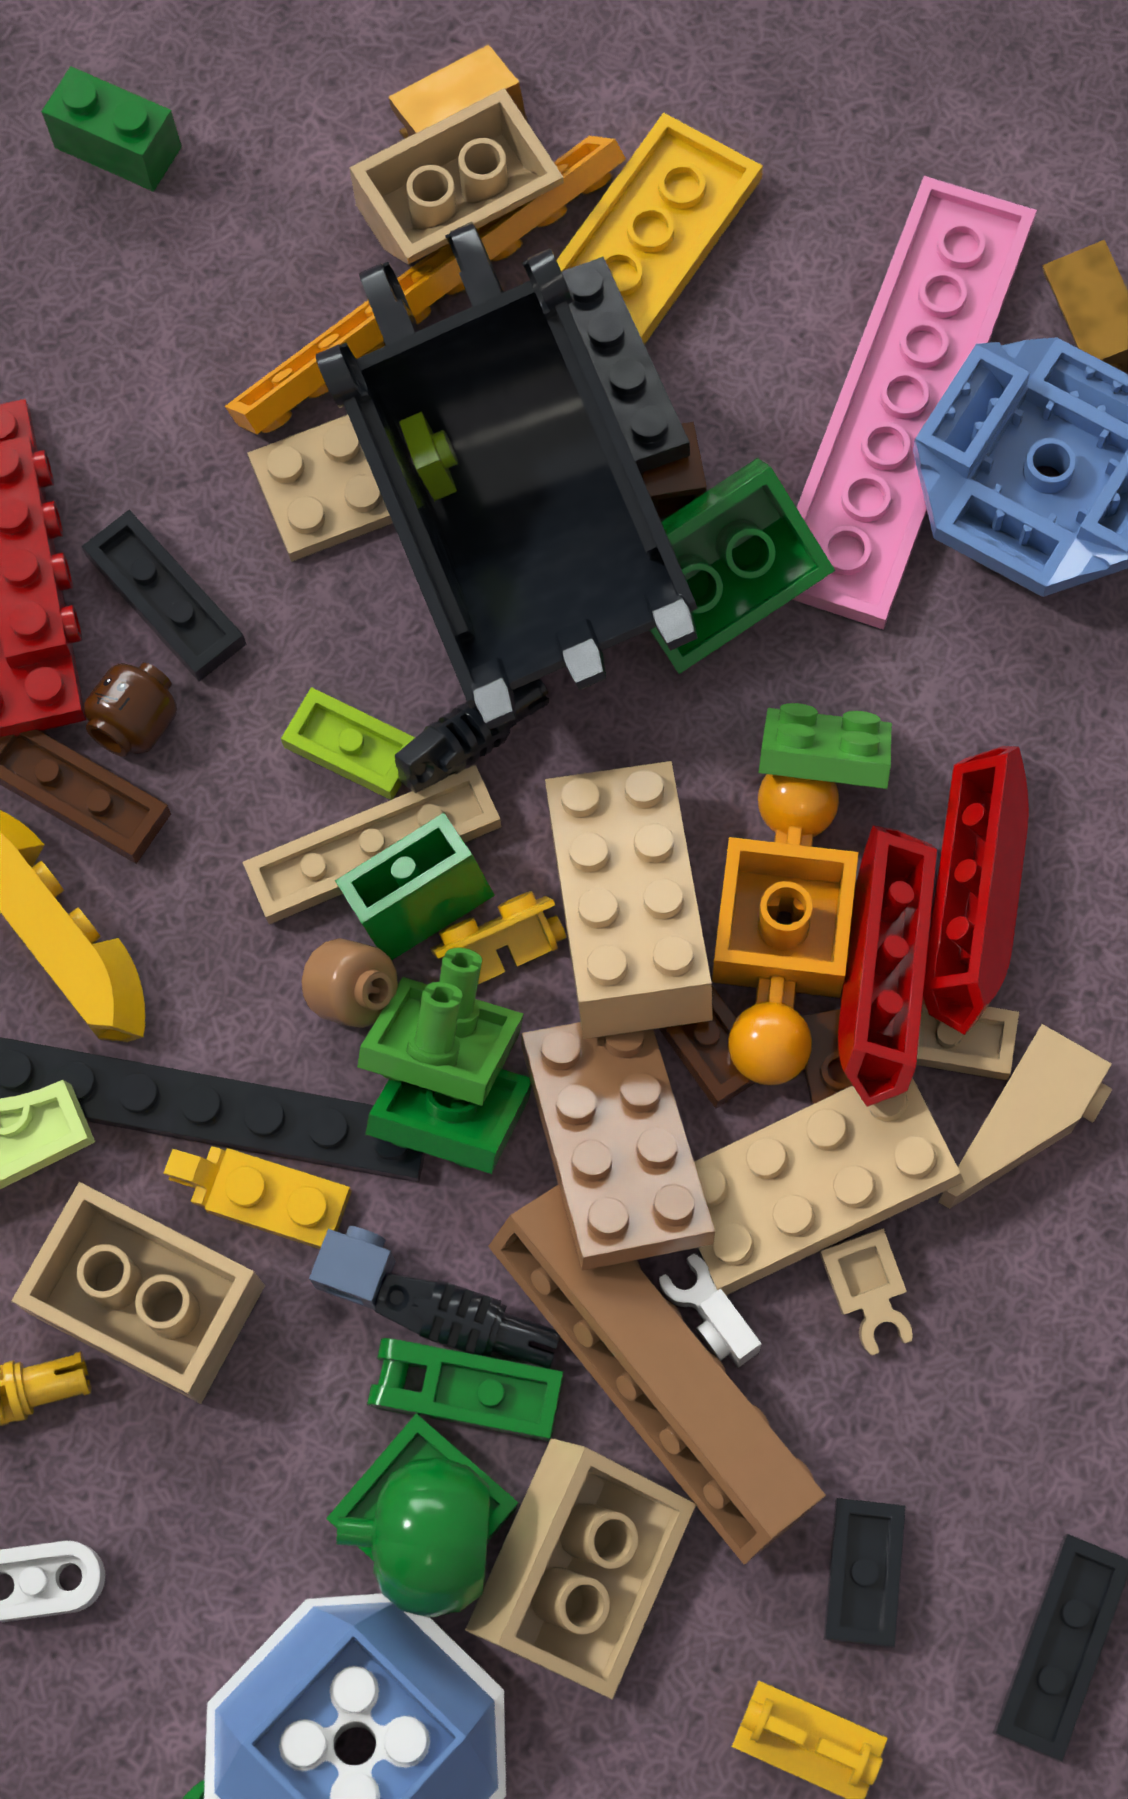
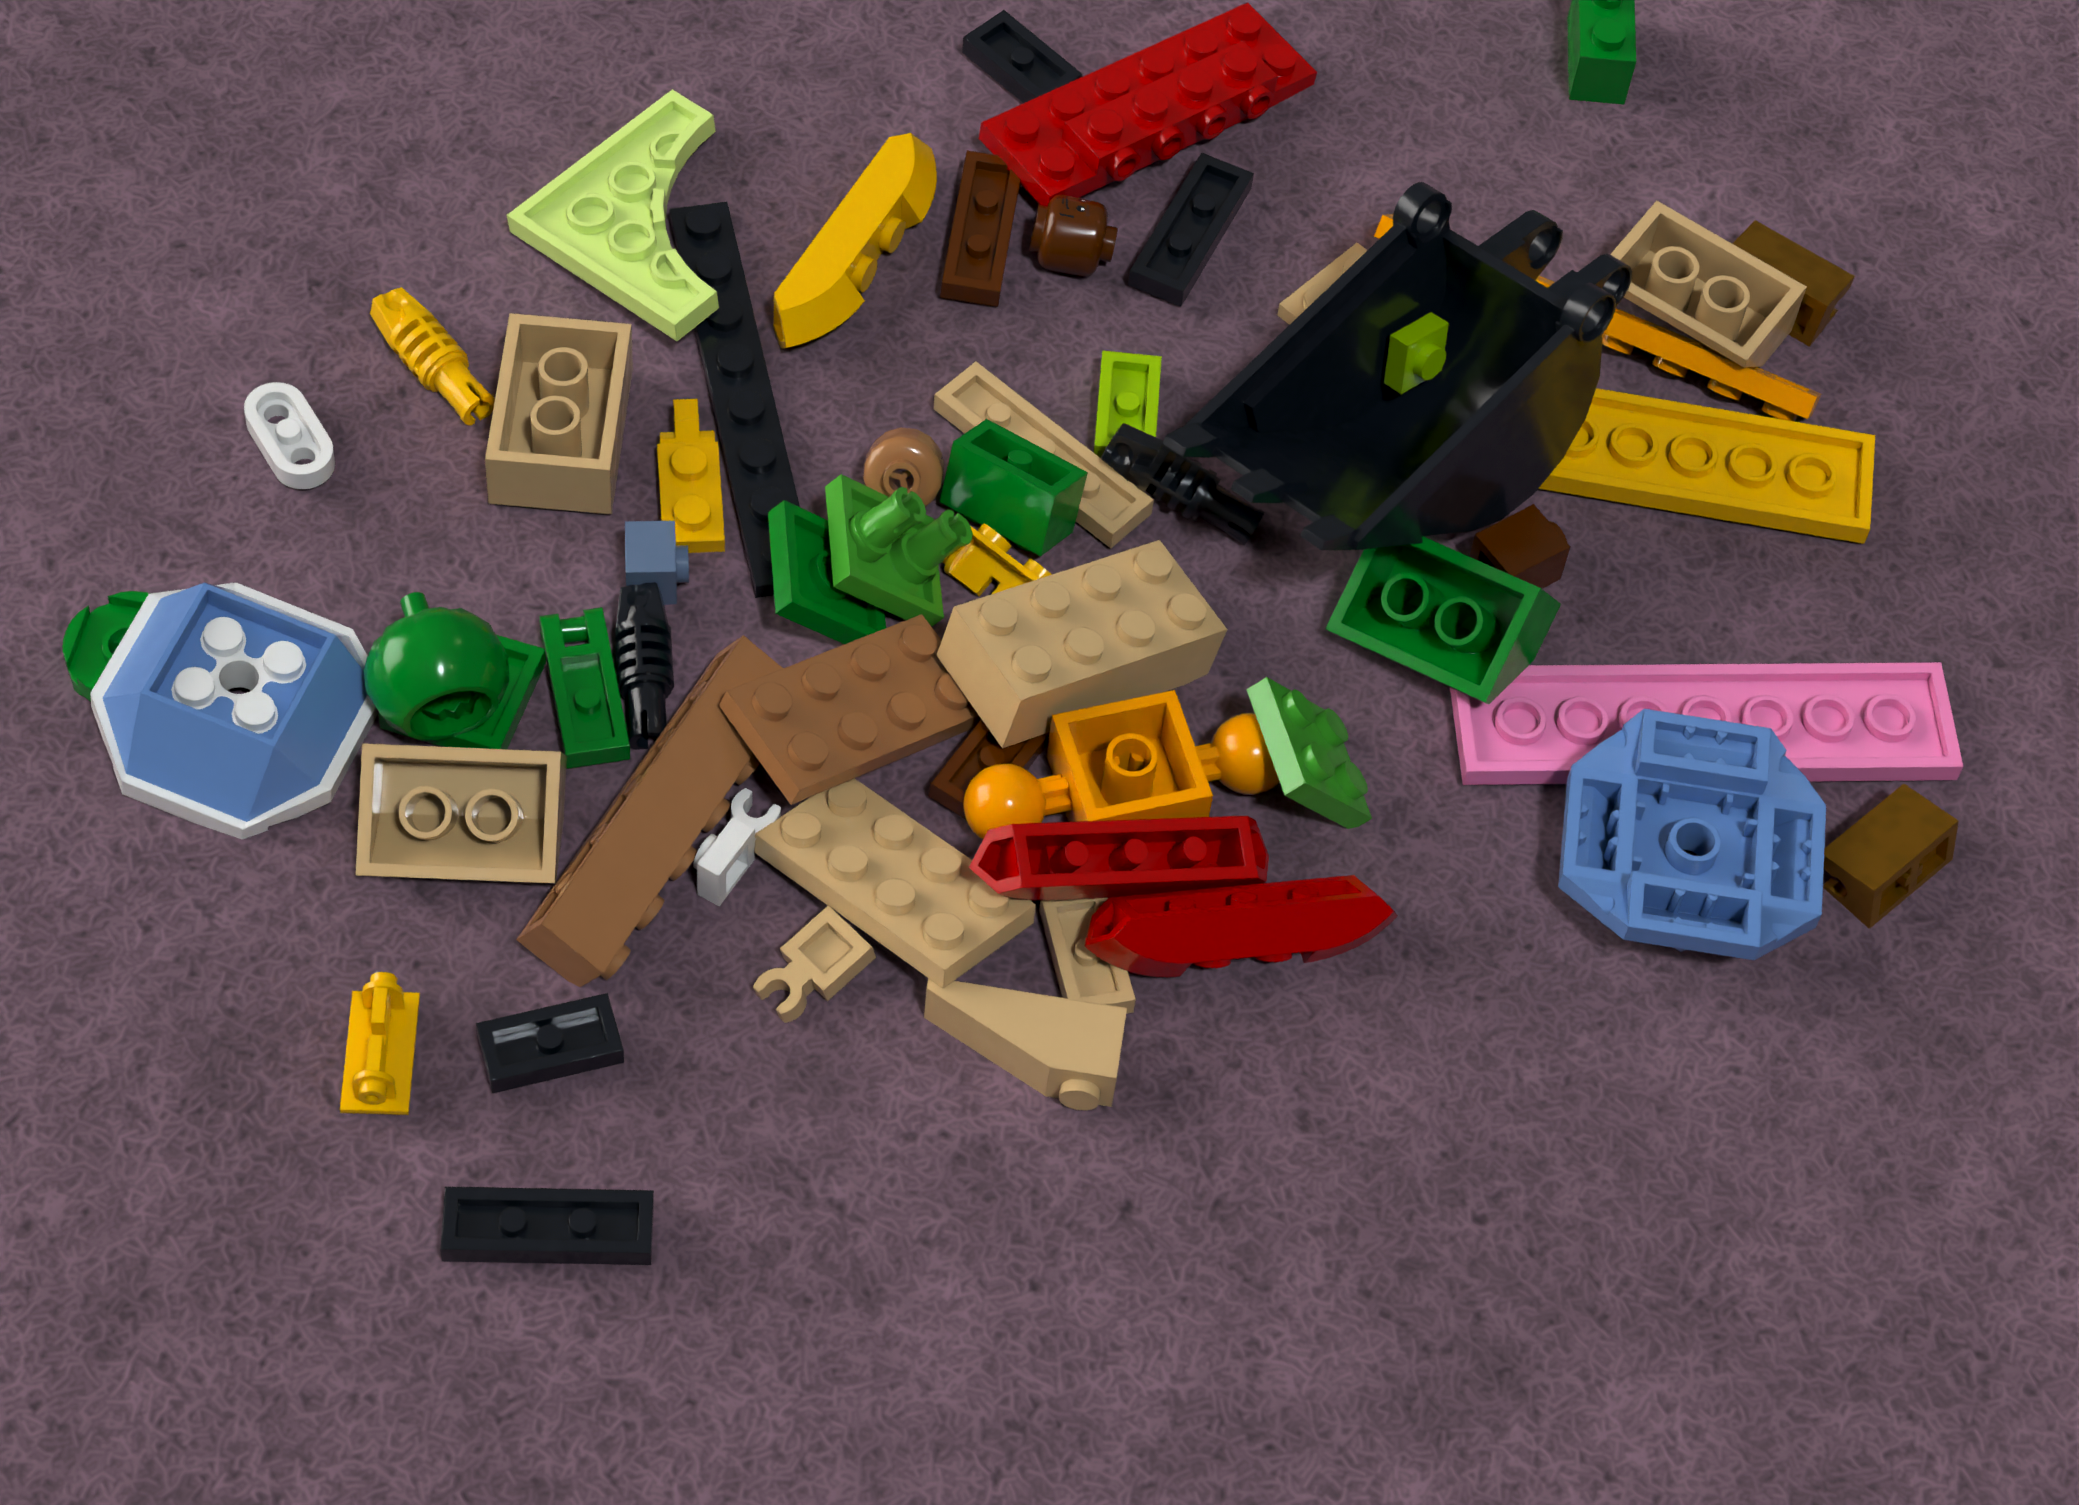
camera: 55 degrees right, 15 degrees down
black plate [561,257,690,473] -> none

